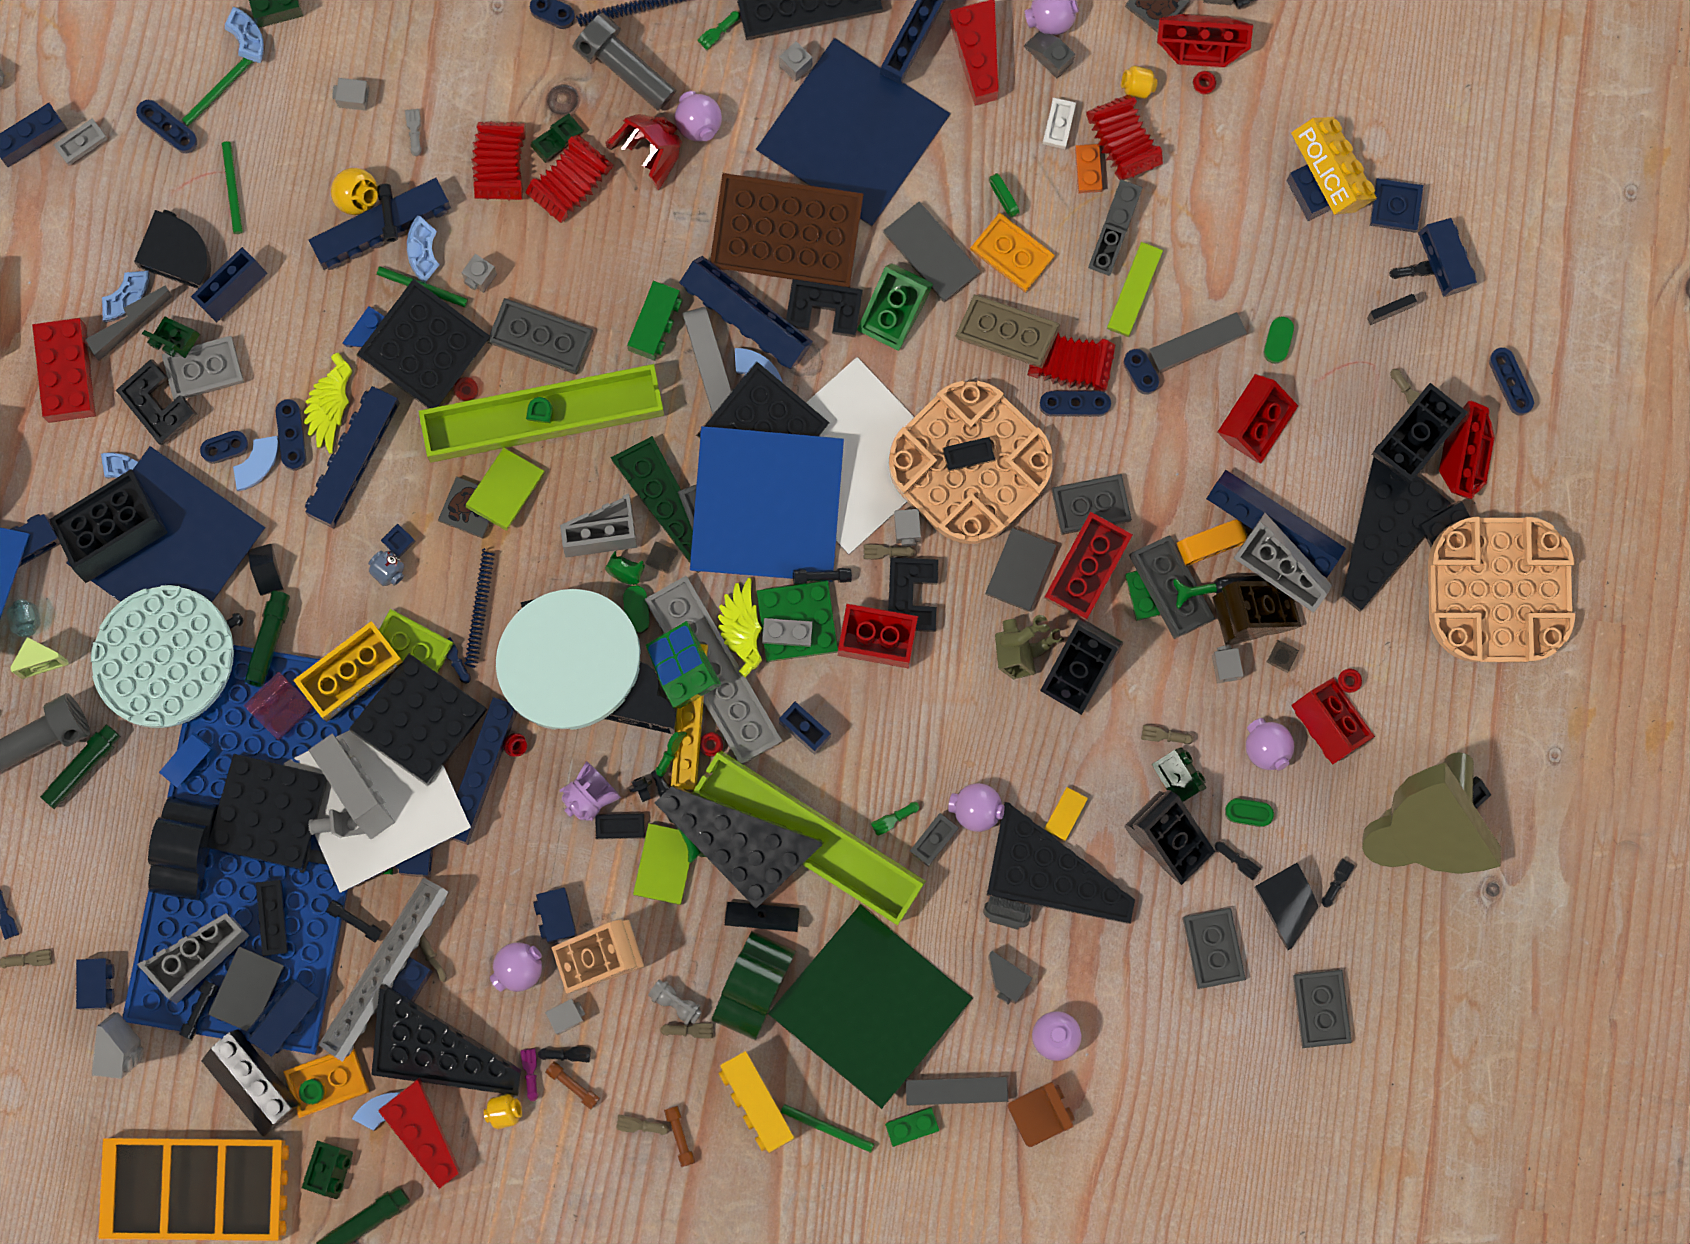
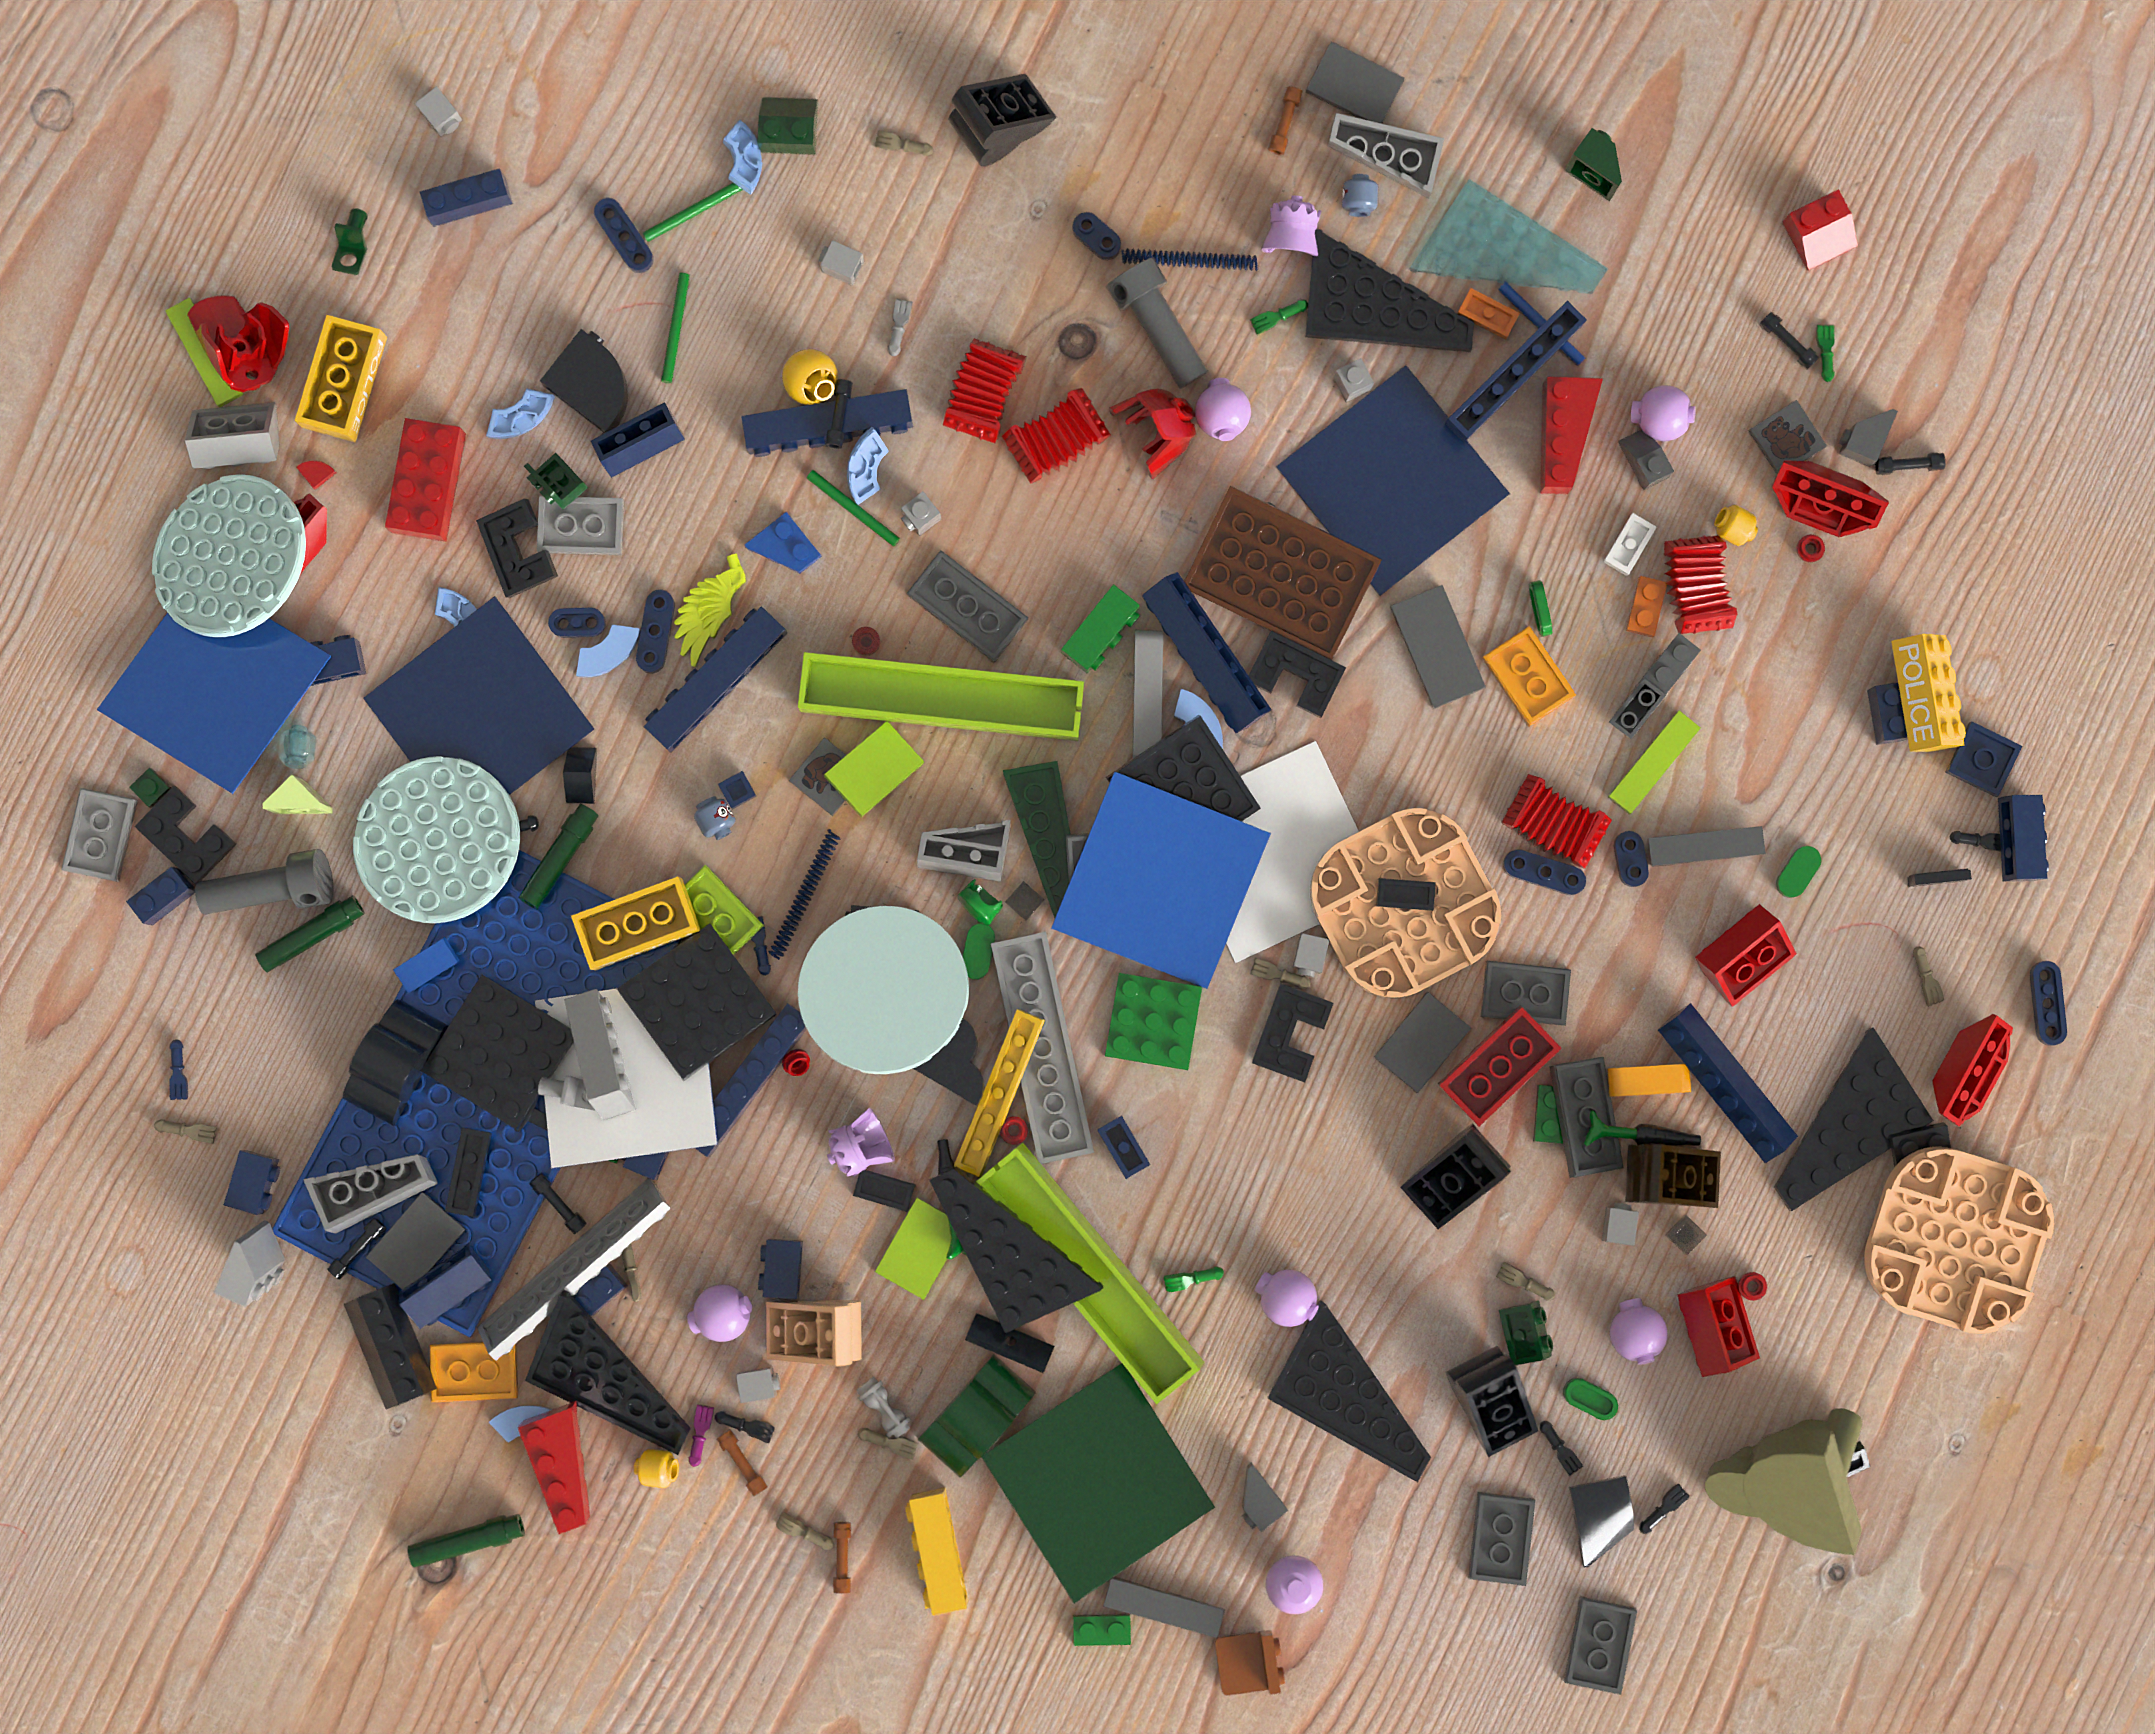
camera: 20 degrees right, 5 degrees up
black slope [49,469,168,583] -> none
light grey plate [54,118,107,166] -> none
dark grey slope [85,285,172,361] -> none
clear smoke window [98,1138,289,1241] -> none
clear pink plate [244,672,313,741] -> none
green tile [299,1079,325,1105] -> none
dark green bracket [301,1141,353,1199] -> none
black plate [356,279,490,409] -> none
green tile [526,397,553,423] -> none
dark green slope [530,113,584,163] -> none
black plate [629,776,652,802] -> none
slope [645,621,722,708] -> none
green piece [655,732,687,776] -> none
neon yellow animal [718,578,763,678] -> none
light grey plate [762,618,812,647] -> none
green bar [780,1104,874,1153] -> none
black bar [792,568,852,584] -> none
red slope [837,603,918,669] -> none
green slope [857,263,933,351] -> none
dark grey plate [909,813,959,867] -> none
dark tan tile [955,294,1061,368] -> none
dark grey piece [983,896,1031,930] -> none
olive torso [995,615,1064,680] -> none
yellow tile [1044,787,1088,841] -> none
light grey wedge [1234,513,1332,613] -> none
black brick [1371,383,1468,484] -> none

